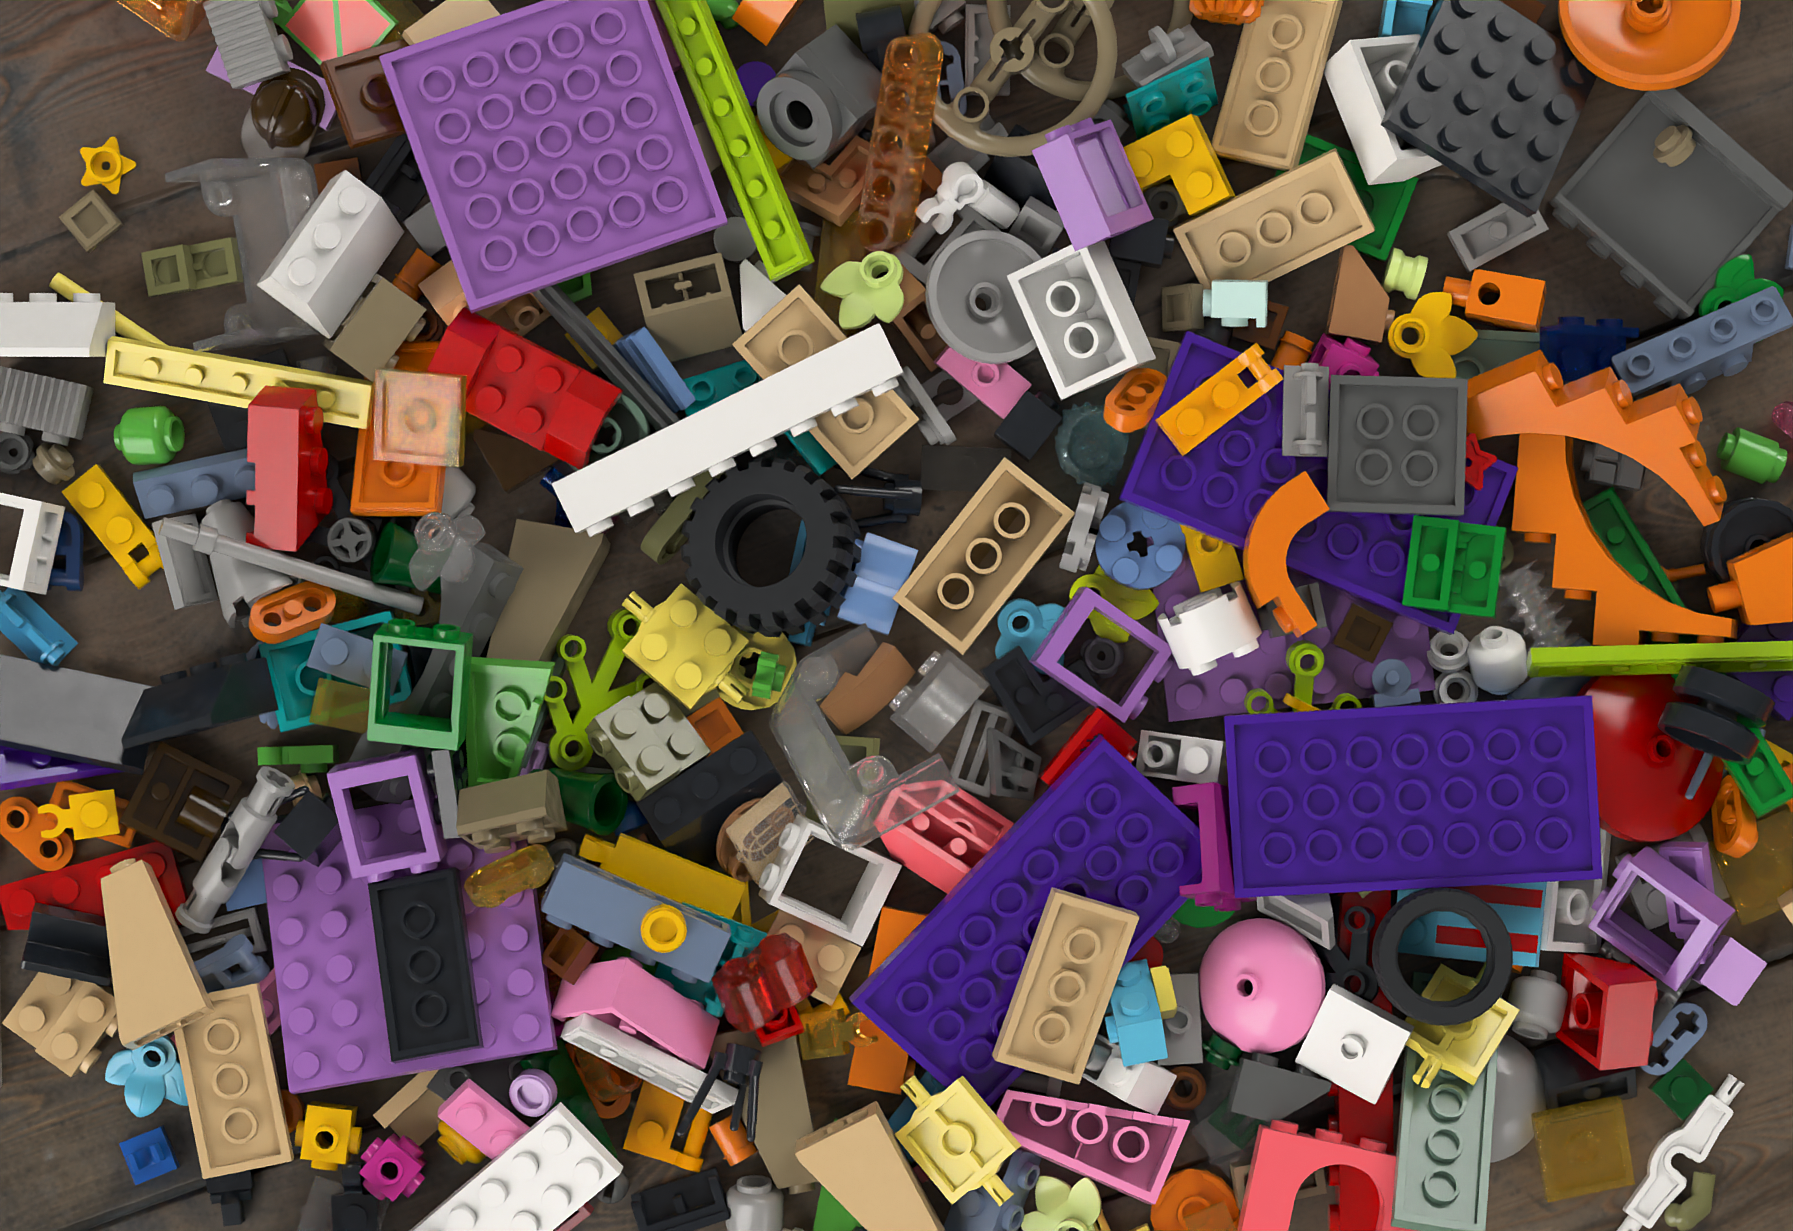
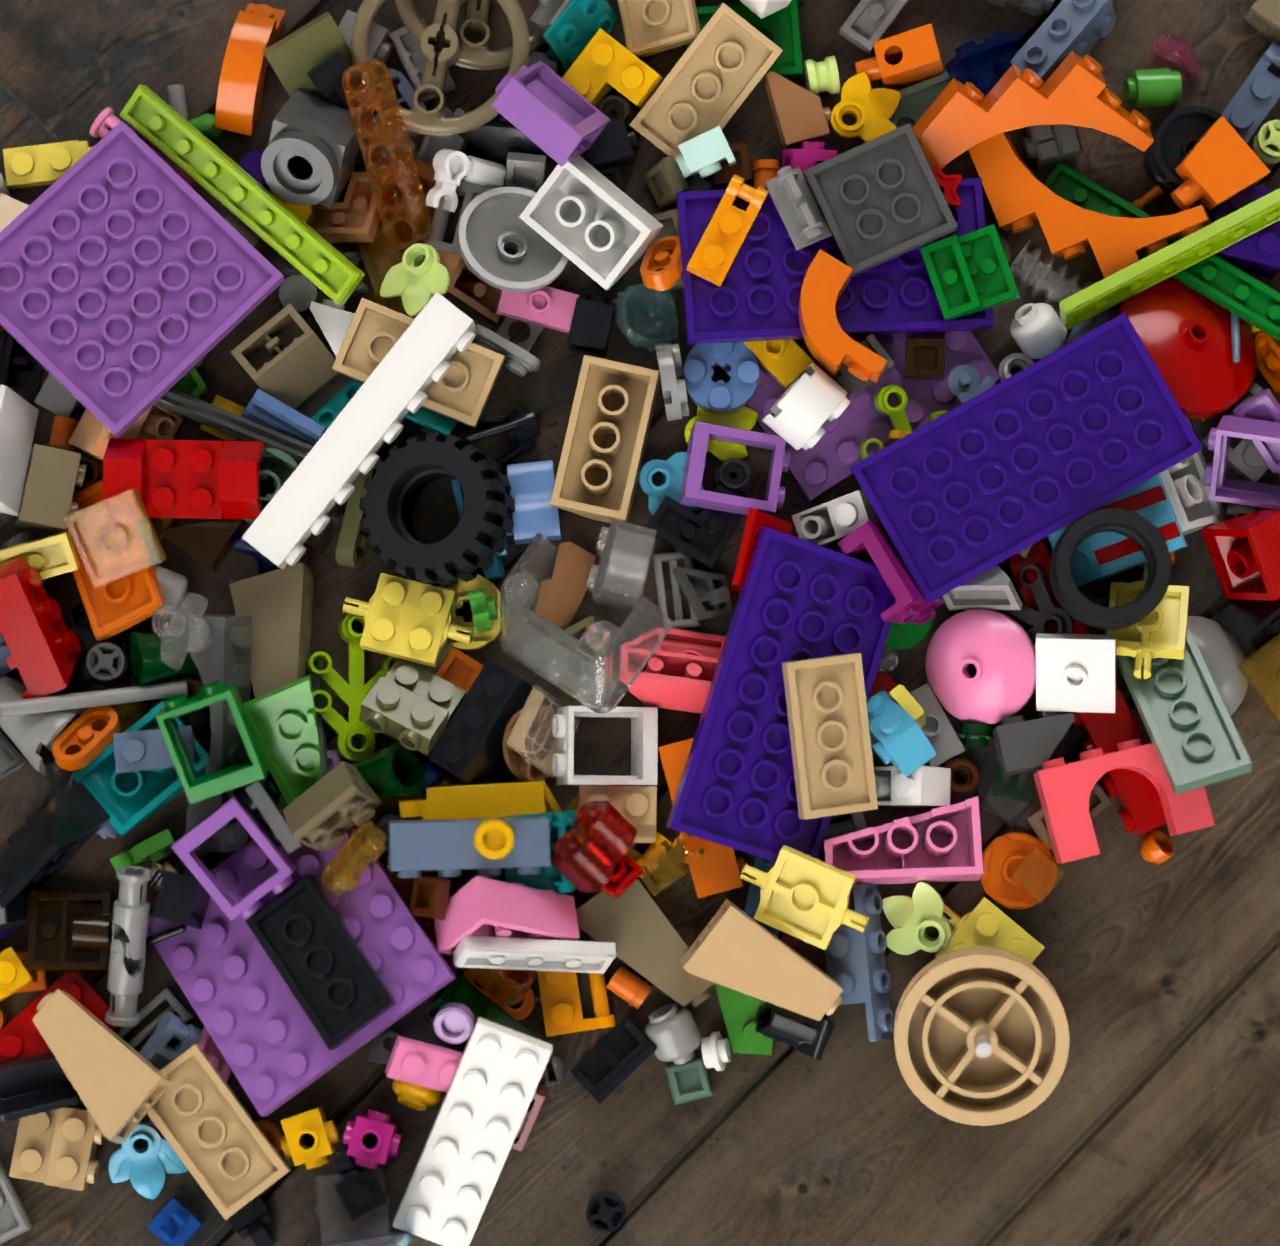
camera: 25 degrees left, 5 degrees down
medium blue tile [226,858,267,911] -> none
clear yellow panel [309,678,370,733] -> none
tan panel [373,1069,445,1146] -> none
black plant [676,1043,763,1142] -> none
white plate [1427,631,1469,673] -> none
light grey head [1507,970,1568,1040] -> none
black wheel [1657,665,1775,765] -> none

